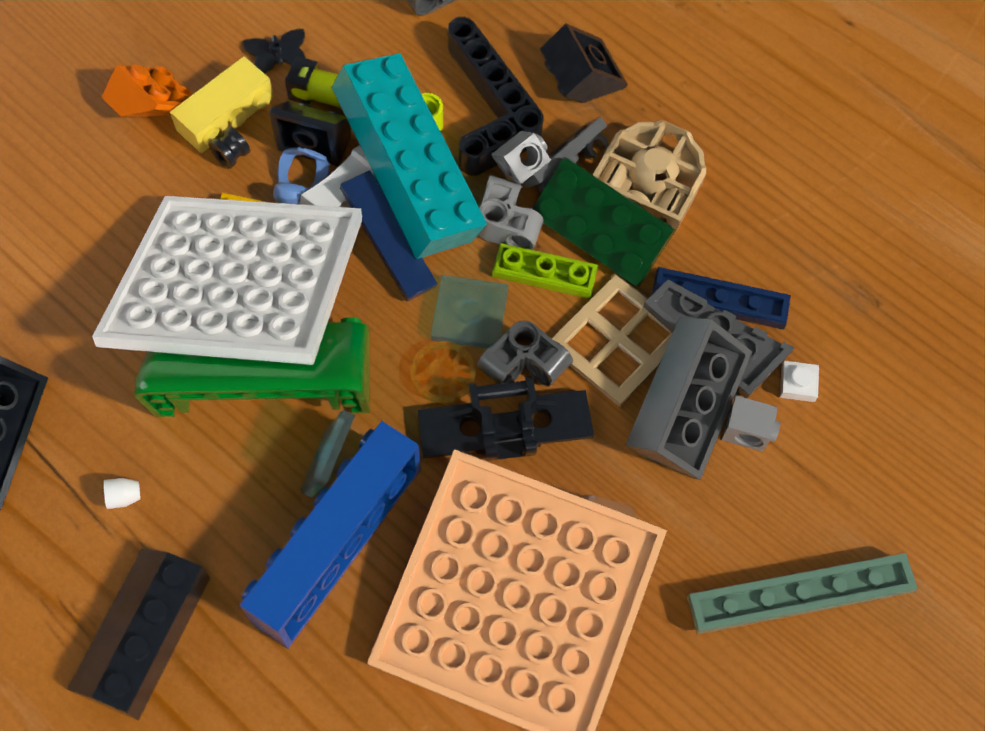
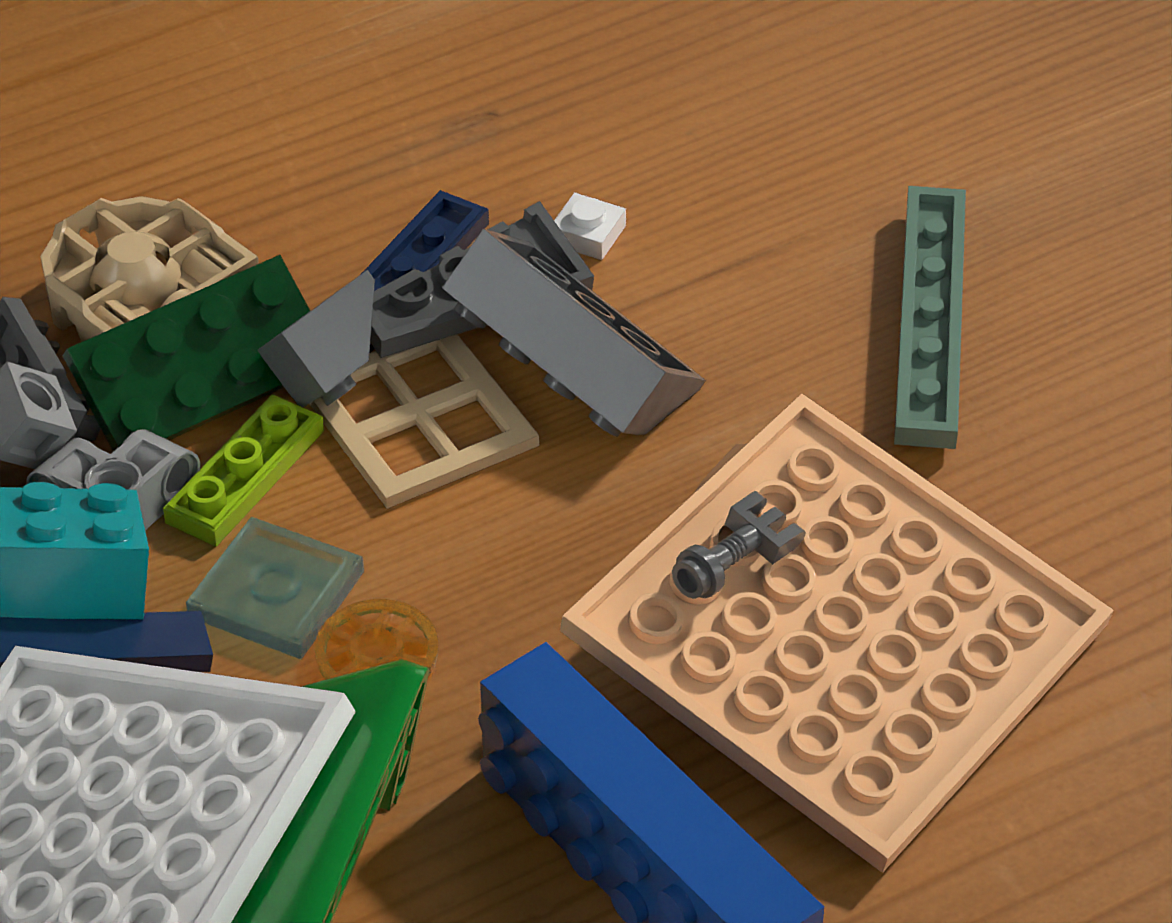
camera: 70 degrees left, 20 degrees down
clear light blue tile [300,410,355,498] -> none
black piece [418,376,594,461] -> none
dark grey piece [477,320,573,387] -> none
light grey brick [721,395,781,452] -> none
none -> dark grey slope [257,270,375,408]
none -> dark grey hinge [672,491,806,599]

